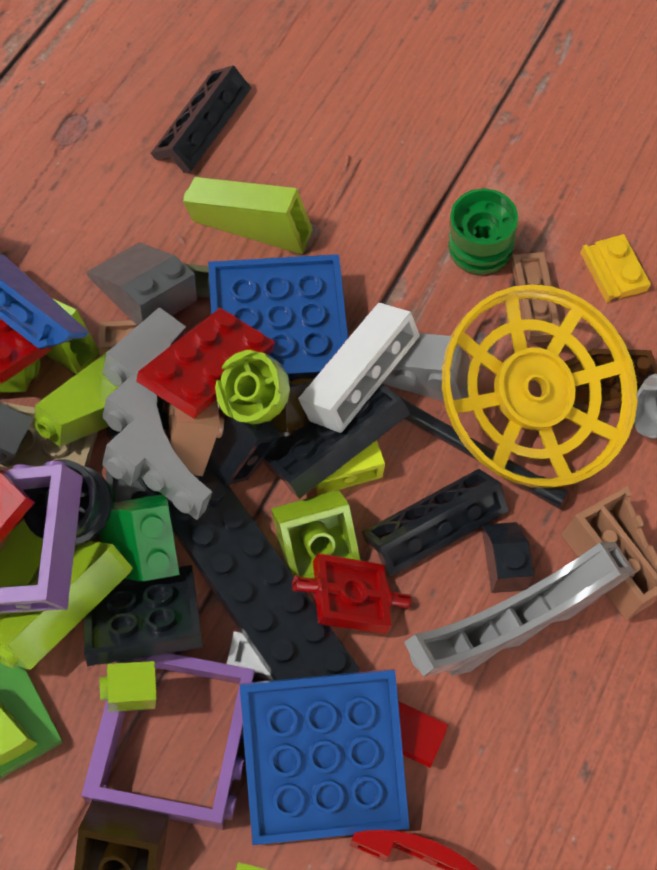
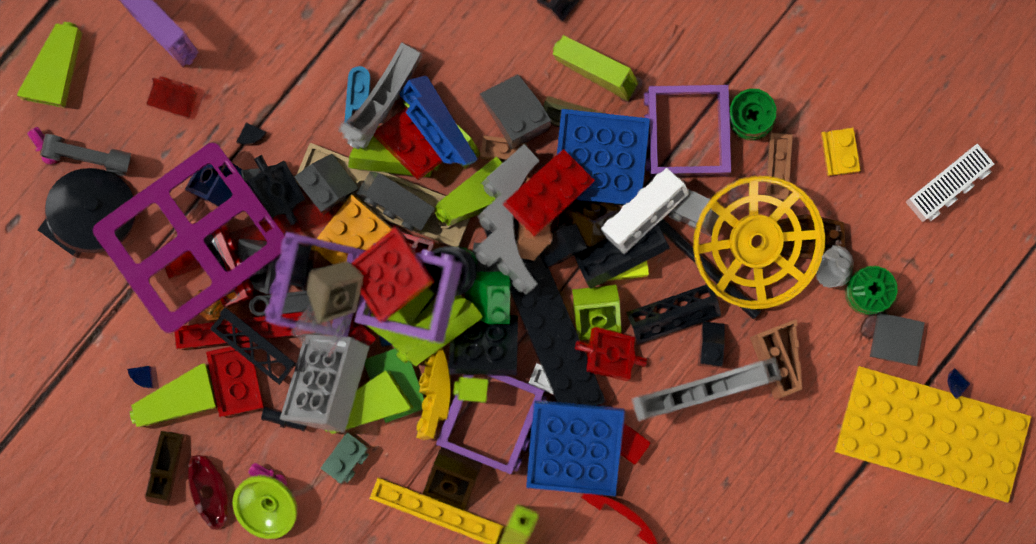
camera: 15 degrees right, 20 degrees up
lime cylinder [215,350,290,424] -> none
none -> yellow slope [416,348,450,440]
none -> medium lavender window [644,85,731,177]

